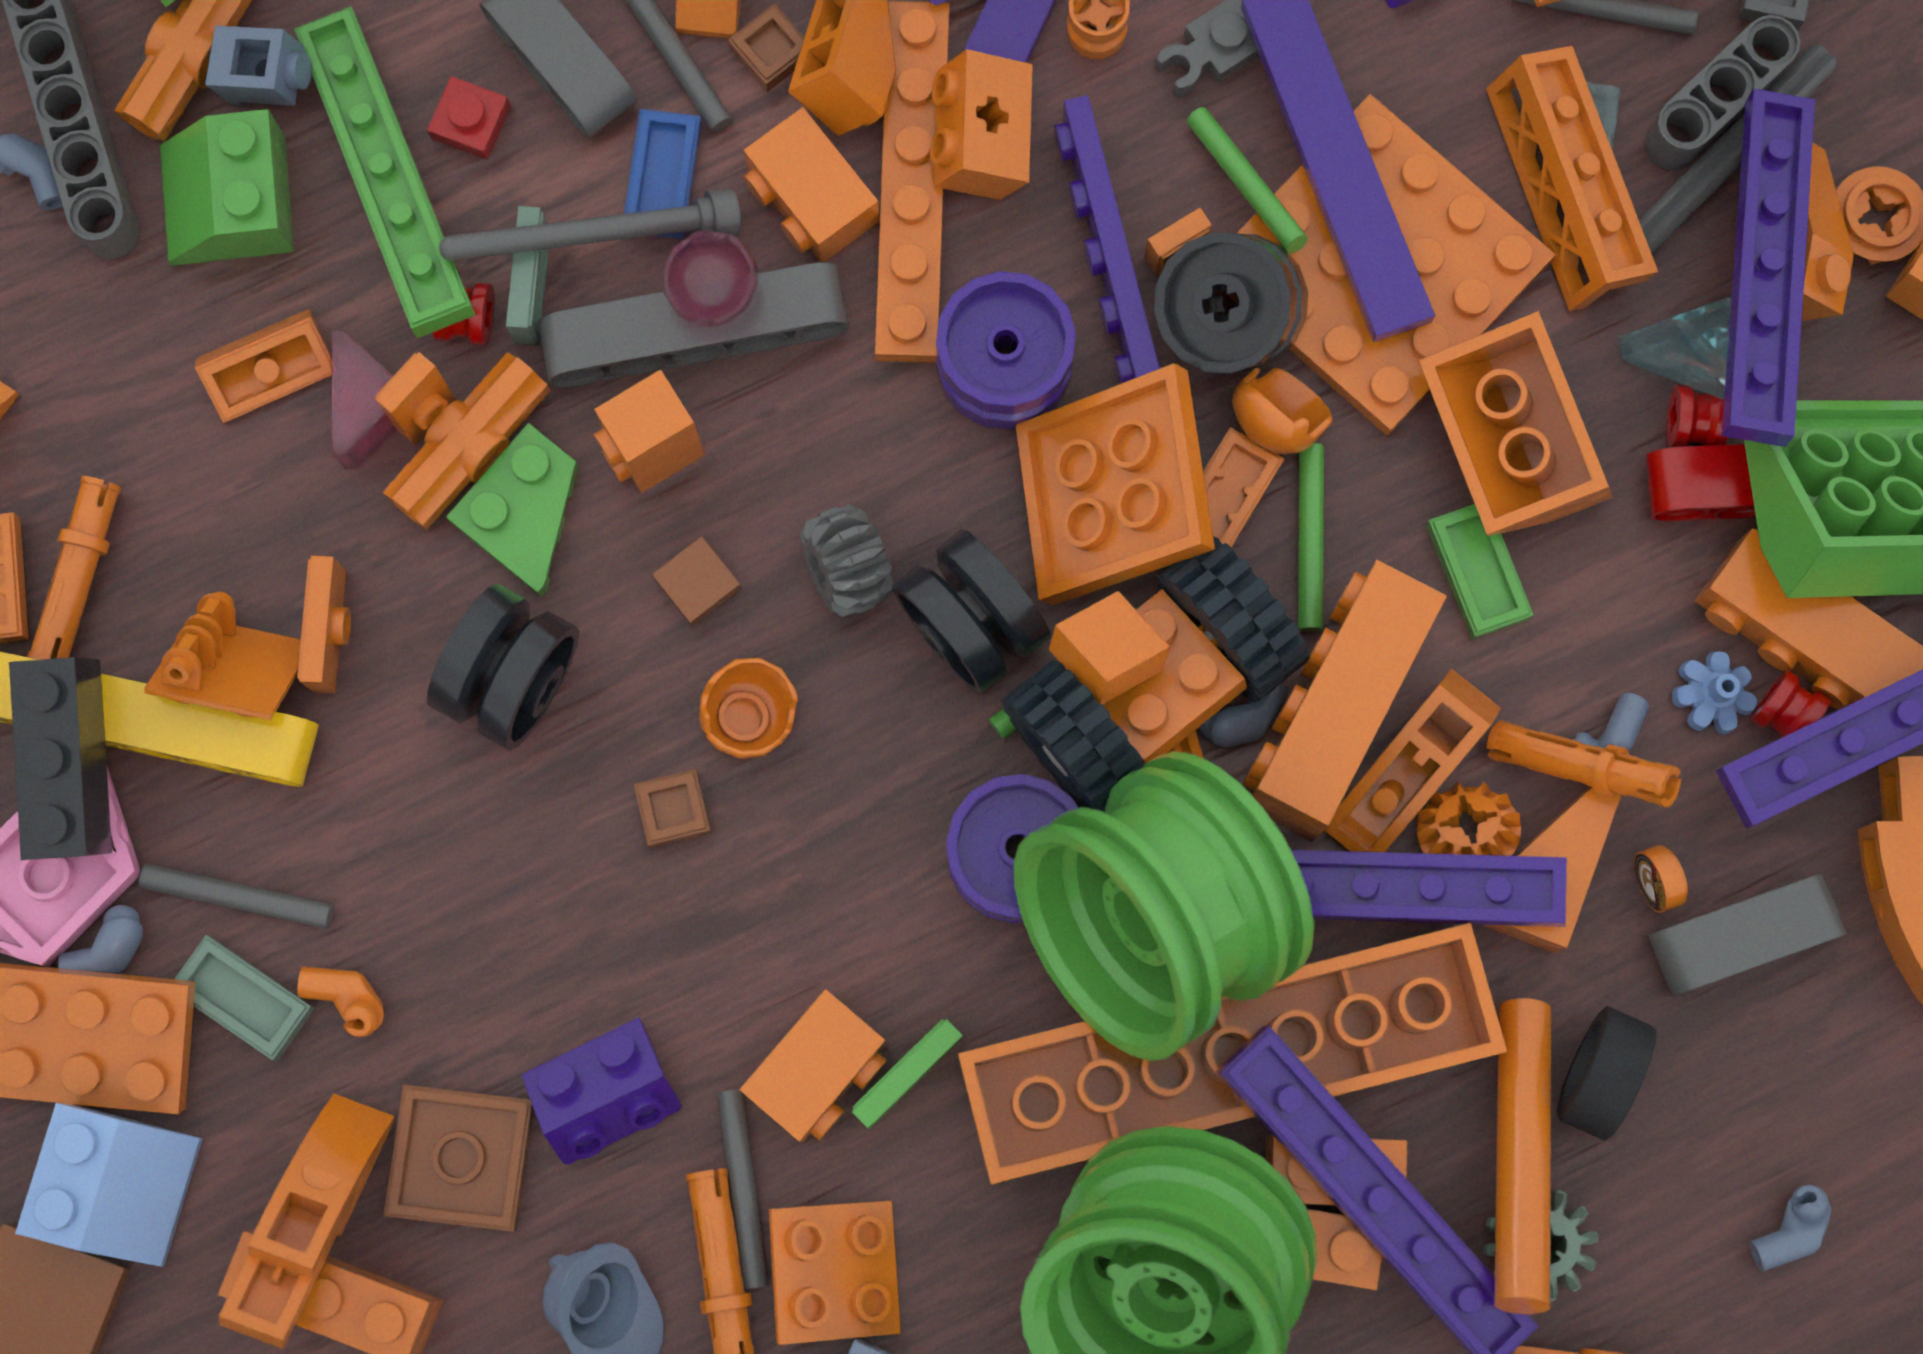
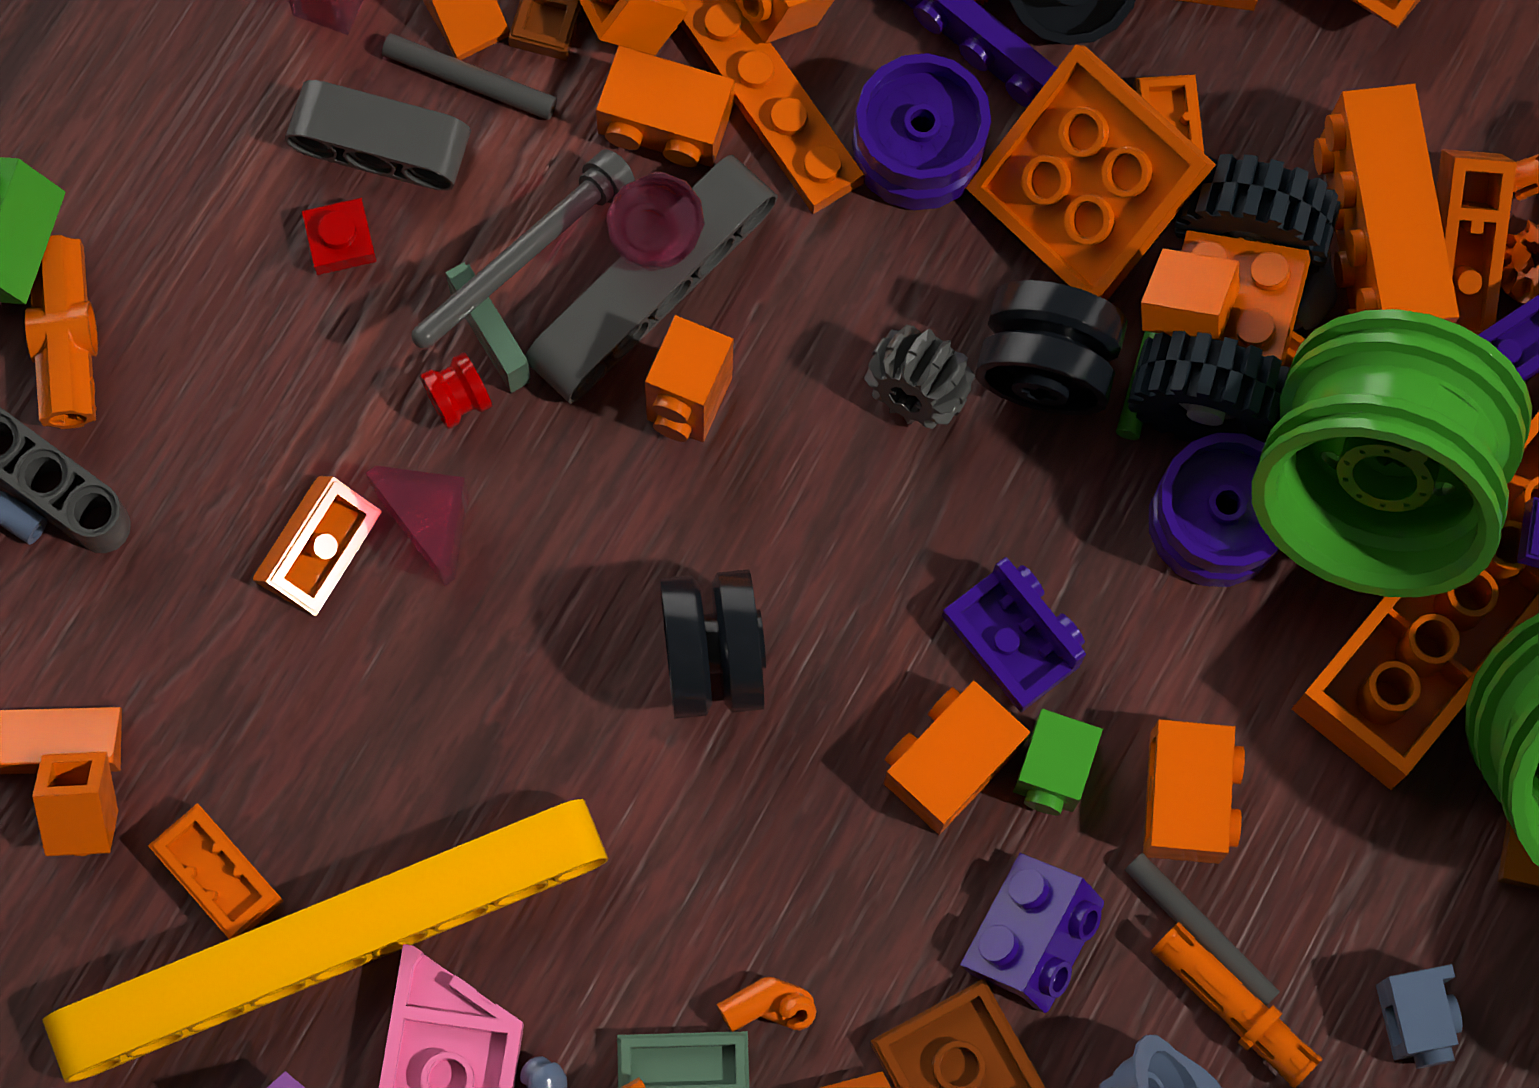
camera: 40 degrees left, 5 degrees down
black brick [9,657,112,860] -> none
orange pin [27,476,122,660] -> none
dark grey bar [139,863,334,929] -> none
orange hinge [144,591,301,721] -> none
bright green slope [160,109,294,266] -> none
sand blue brick [205,25,312,106] -> none
bright green tile [295,6,476,338] -> none
orange plate [297,556,351,694] -> none
orange plate [375,352,457,446] -> none
orange piece [382,352,551,531] -> none
bright green wing [446,423,579,597] -> none
blue tile [624,109,702,240] -> none
dark orange tile [633,769,712,848] -> none
dark orange tile [652,536,742,627] -> none
orange hair [698,657,798,759] -> none
orange hinge [769,1200,901,1345] -> none
bright green tile [852,1019,963,1130] -> none
orange hair [1232,368,1332,455] -> none
bright green bar [1298,443,1324,632] -> none
bright green tile [1426,504,1534,641] -> none
none -> orange brick [883,680,1031,835]
none -> dark purple bracket [942,557,1086,713]
none -> bright green brick [1013,709,1103,816]

